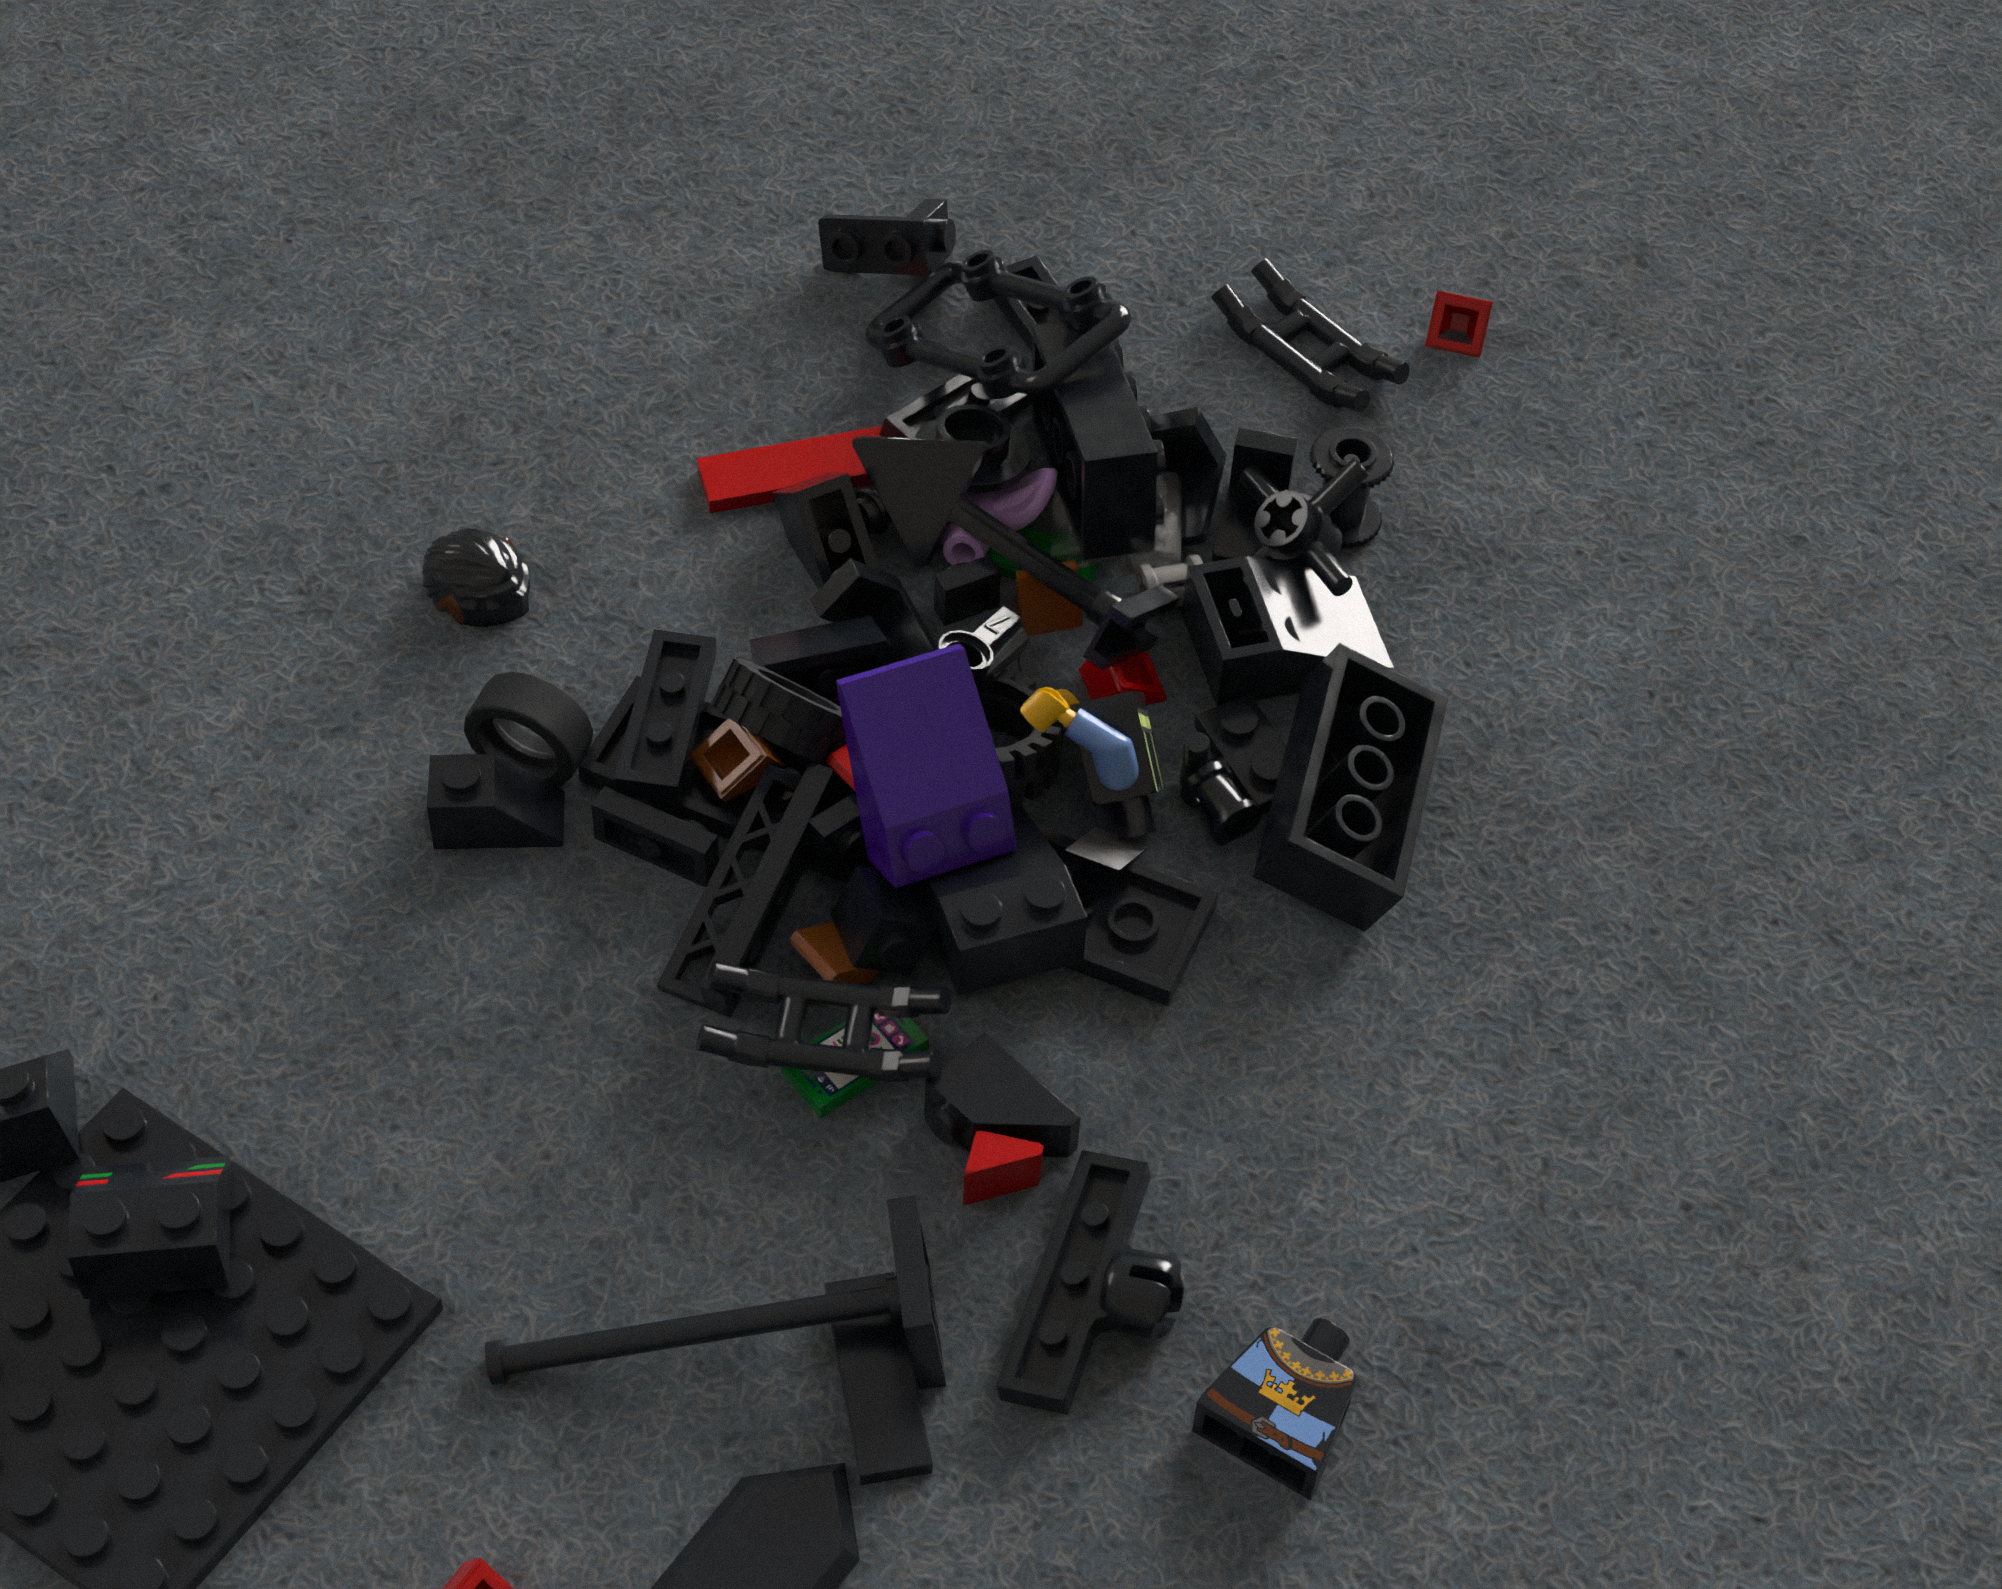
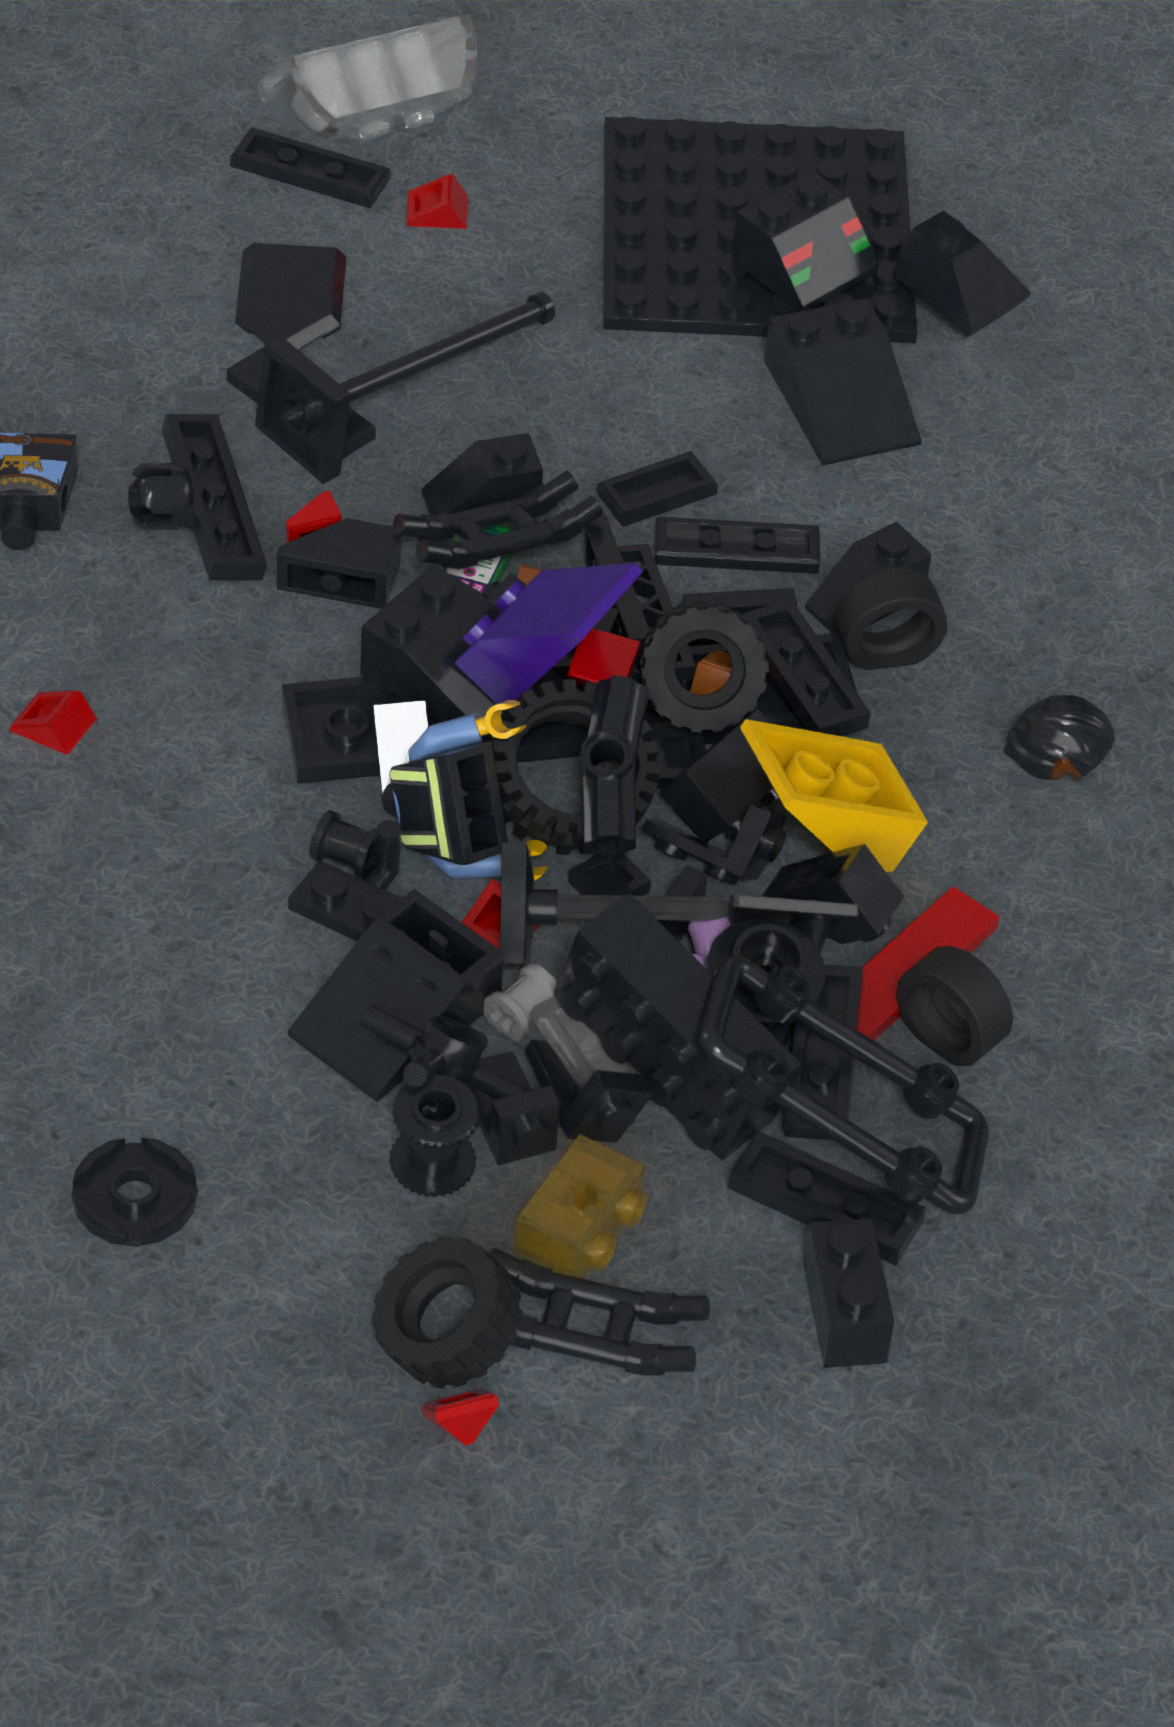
camera: 145 degrees right, 5 degrees down
black bracket [818,199,956,276] -> none
black brick [1252,643,1448,932] -> none
none -> red slope [9,690,97,755]
none -> black tile [71,1138,198,1247]
none -> black tyre [372,1236,522,1388]
none -> black slope [421,433,543,516]
none -> clear yellow brick [514,1134,648,1279]
none -> black tile [596,451,718,527]
none -> black tile [654,517,820,574]
none -> yellow slope [740,719,928,873]
none -> black slope [764,298,922,466]
none -> black brick [803,1218,894,1368]
none -> black tyre [896,946,1014,1066]

